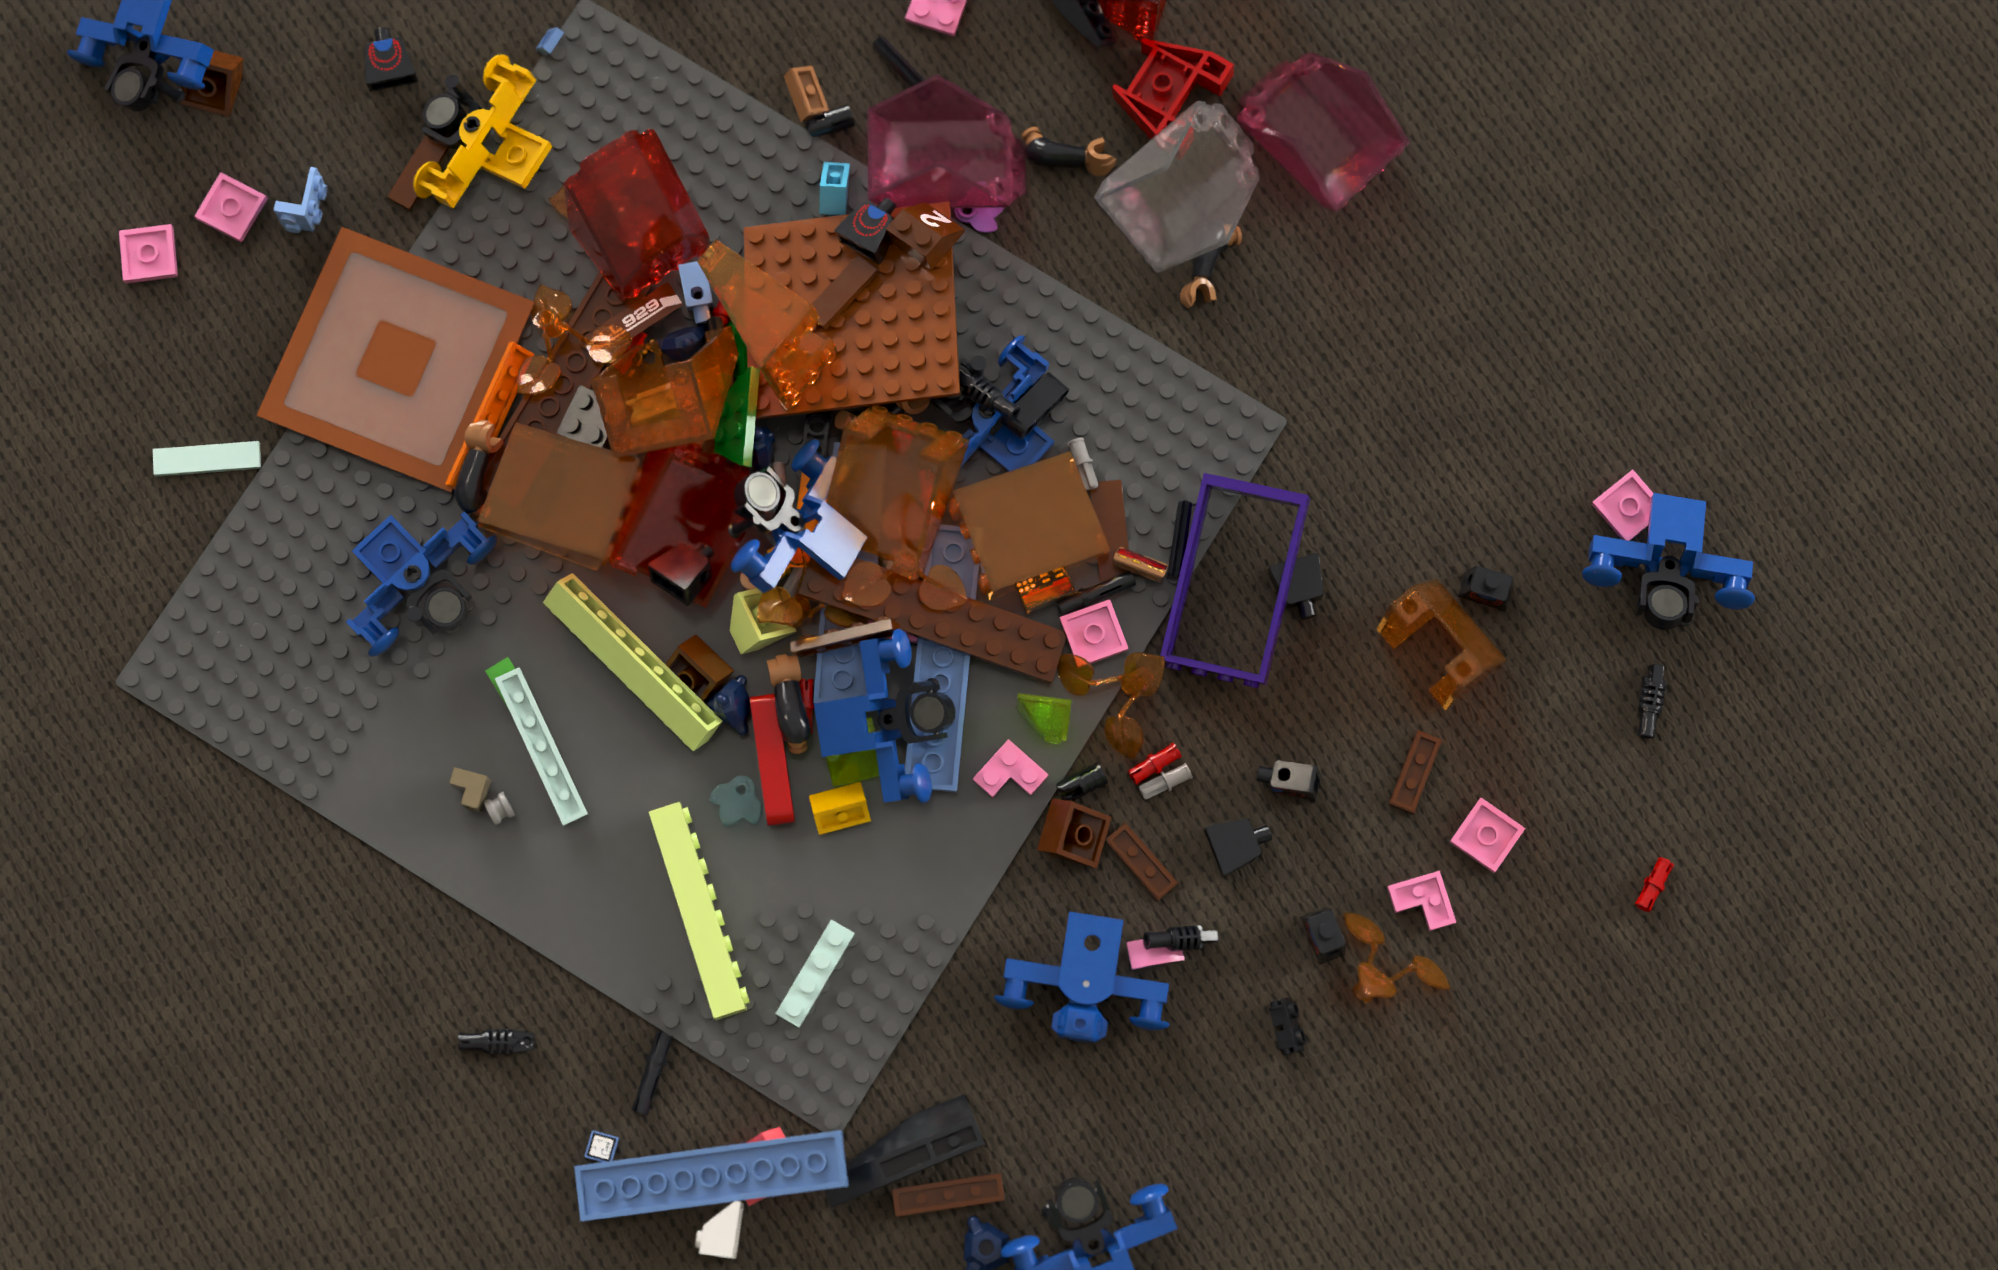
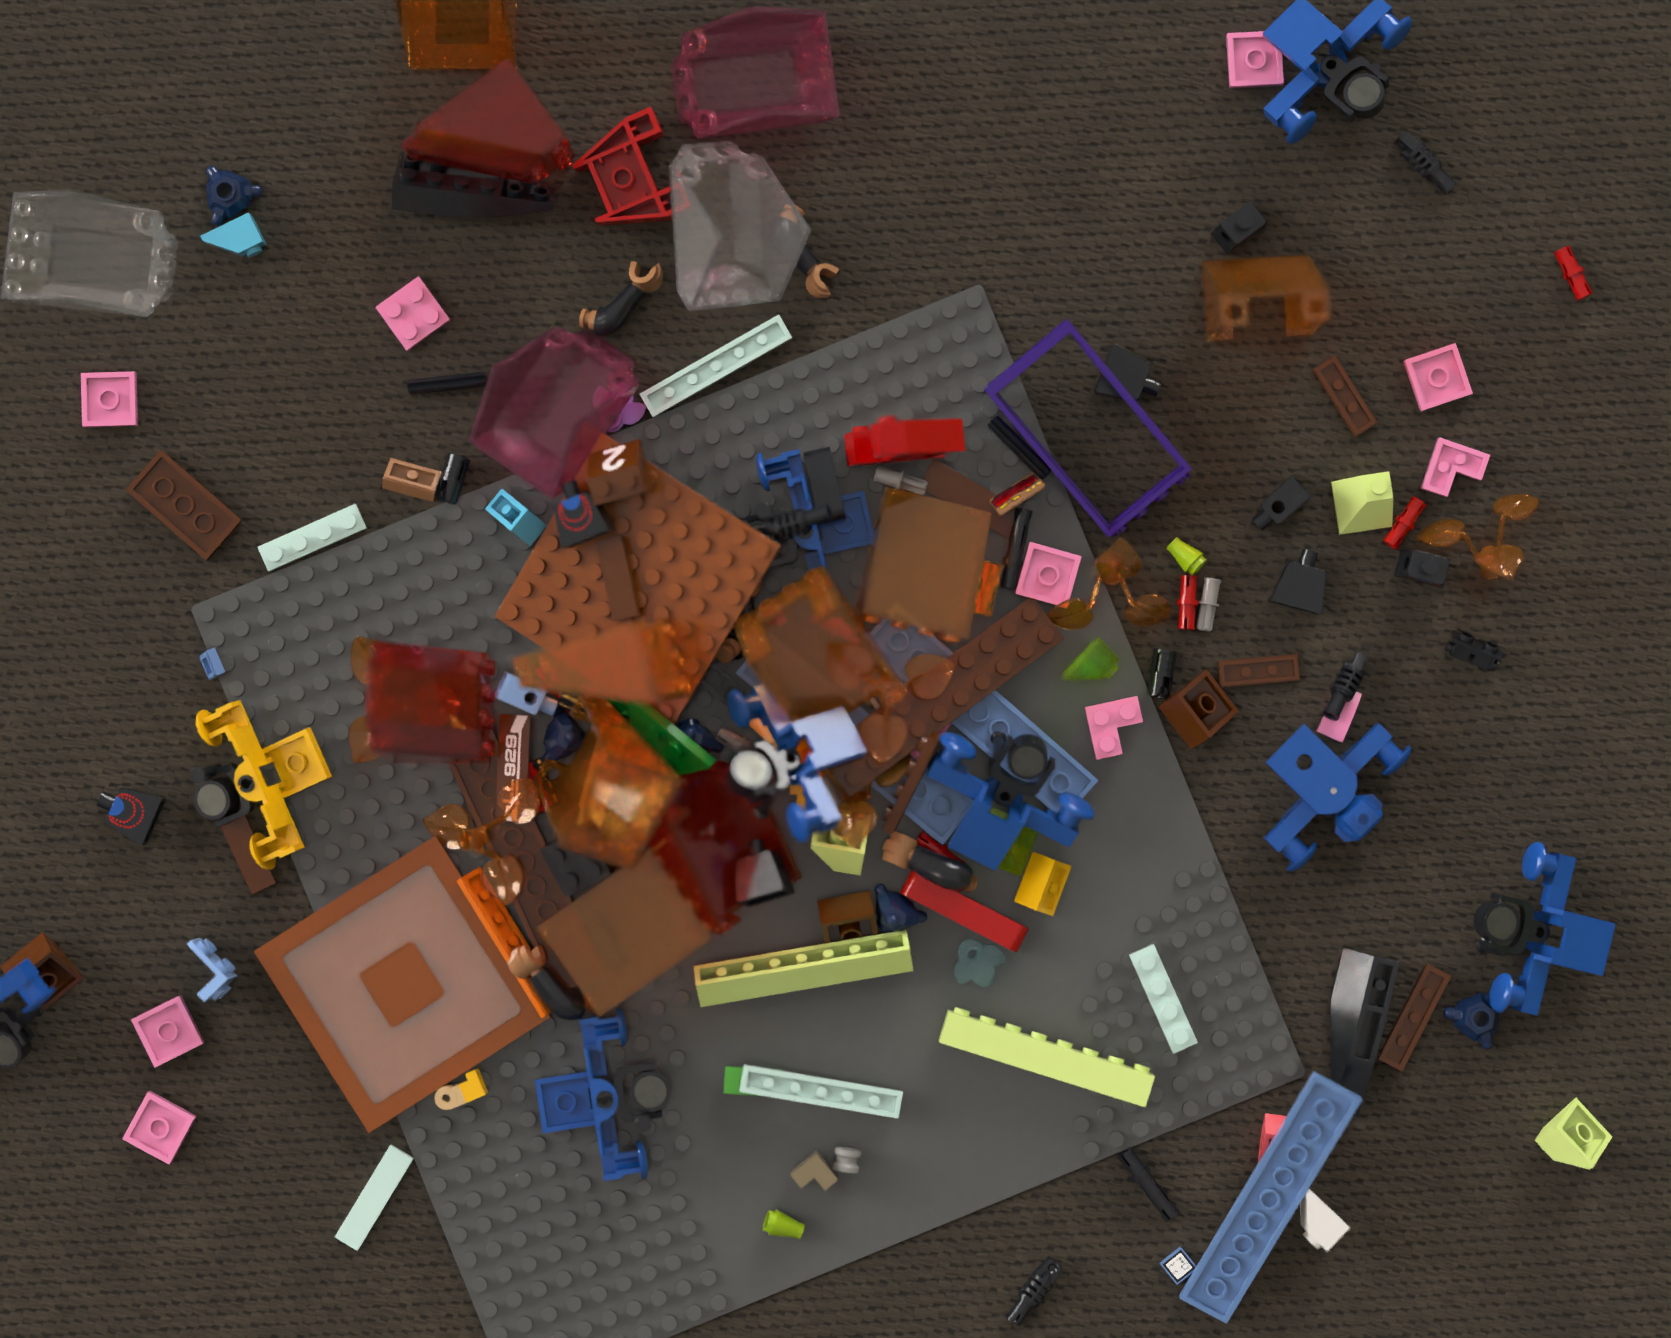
camera: 55 degrees left, 10 degrees up
none -> light aqua plate [258,504,367,572]
none -> leg [434,1068,488,1110]
none -> light aqua plate [640,314,792,418]
none -> lime cone [763,1209,805,1239]
none -> red wedge [844,416,966,467]
none -> lime cone [1167,537,1207,575]
none -> yellowish green slope [1331,471,1393,535]
none -> red pin [1383,496,1427,550]

